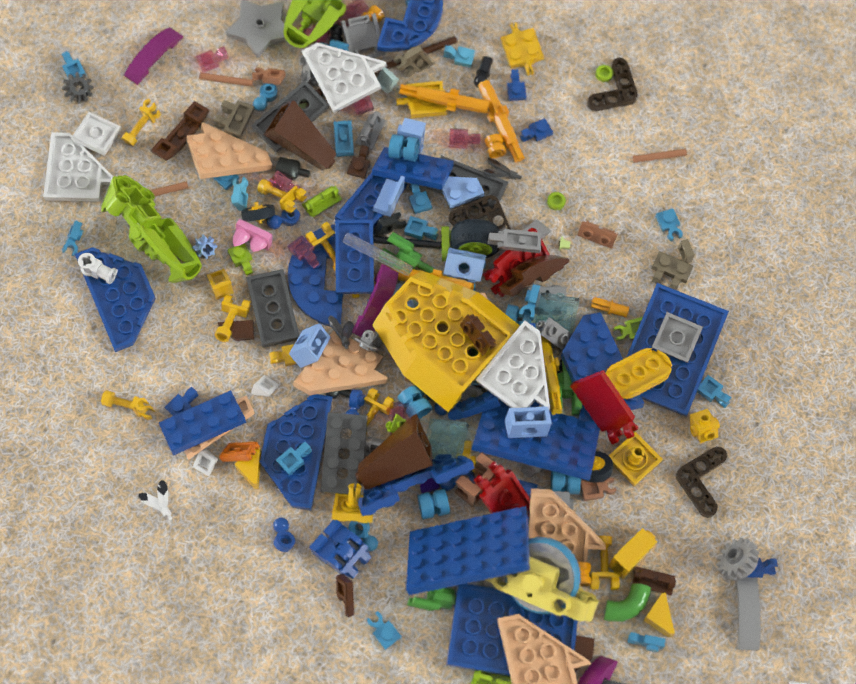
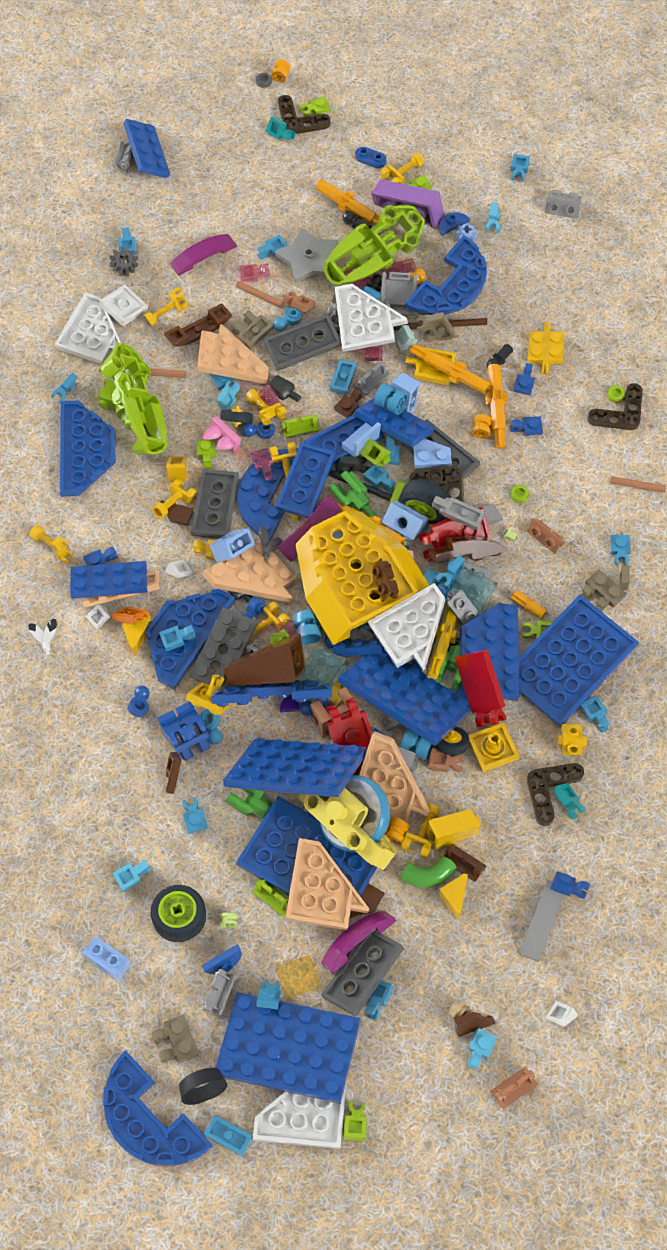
camera: 25 degrees right, 5 degrees down
white connector [78,253,117,284] -> none
light blue gear [192,234,218,259] -> none
reddish brown slope [264,100,337,170] -> none
clear axle [343,233,413,276] -> none
light grey hinge [355,330,384,352] -> none
dark azure wheel [417,489,450,520] -> none
medium azure plate [443,45,475,68] -> none
clear pink plate [449,128,481,149] -> none
dark grey piece [484,158,522,179] -> none
light blue brick [505,407,552,438] -> none
yellow tile [606,348,672,399] -> none
dark azure plate [627,632,666,652] -> none
light grey plate [652,312,703,363] -> none
light grey gear [716,537,759,581] -> none
none -> lime brick [98,379,116,410]
none -> dark azure plate [257,235,288,260]
none -> lime brick [360,438,391,467]
none -> teal plate [553,783,585,819]

